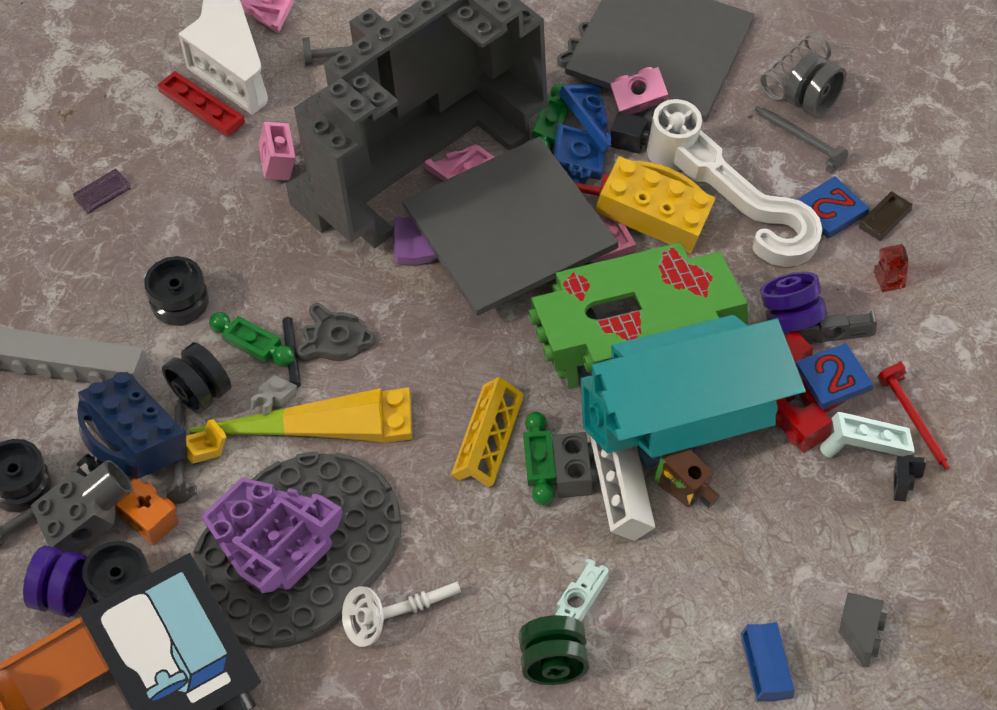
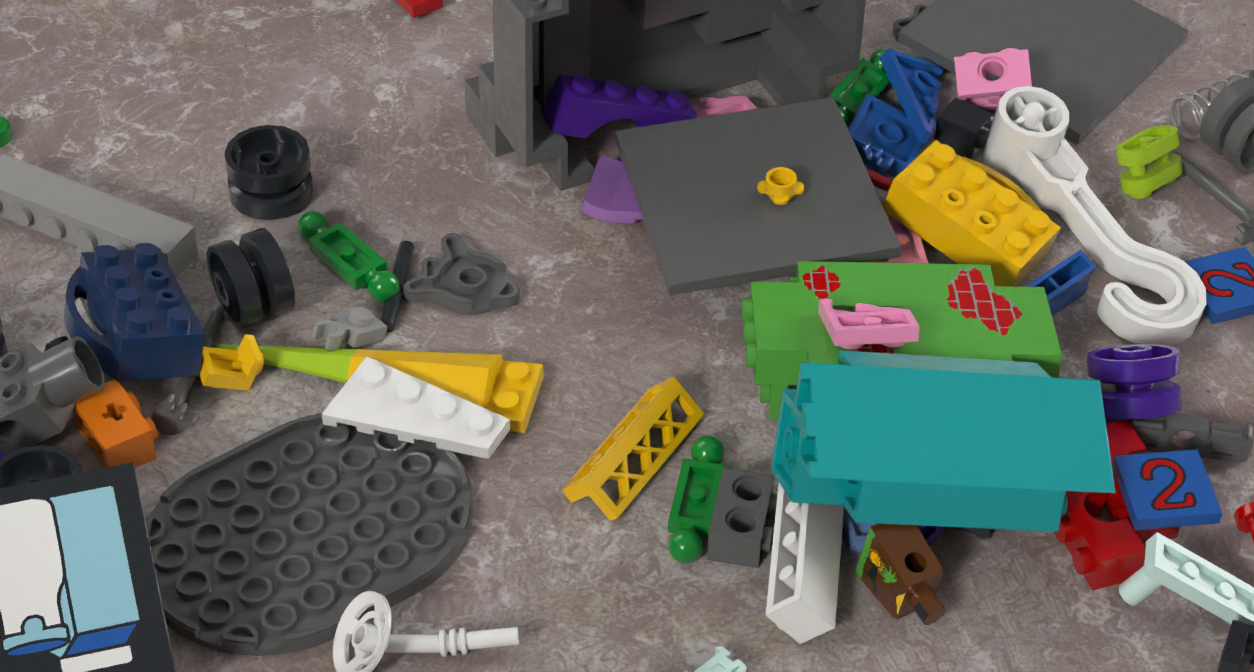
camera: 10 degrees right, 10 degrees down
clear purple tile [73,168,131,214] -> none
medium lavender wedge [201,478,343,593] -> none
bright pink brick [258,122,296,180] -> none
none -> white wing [322,356,510,459]
none -> dark purple arch [541,74,698,138]
none -> yellow plate [757,167,804,205]
none -> bright pink wing [818,299,919,349]
none -> blue piece [1025,250,1097,316]
none -> lime brick [1116,125,1183,199]

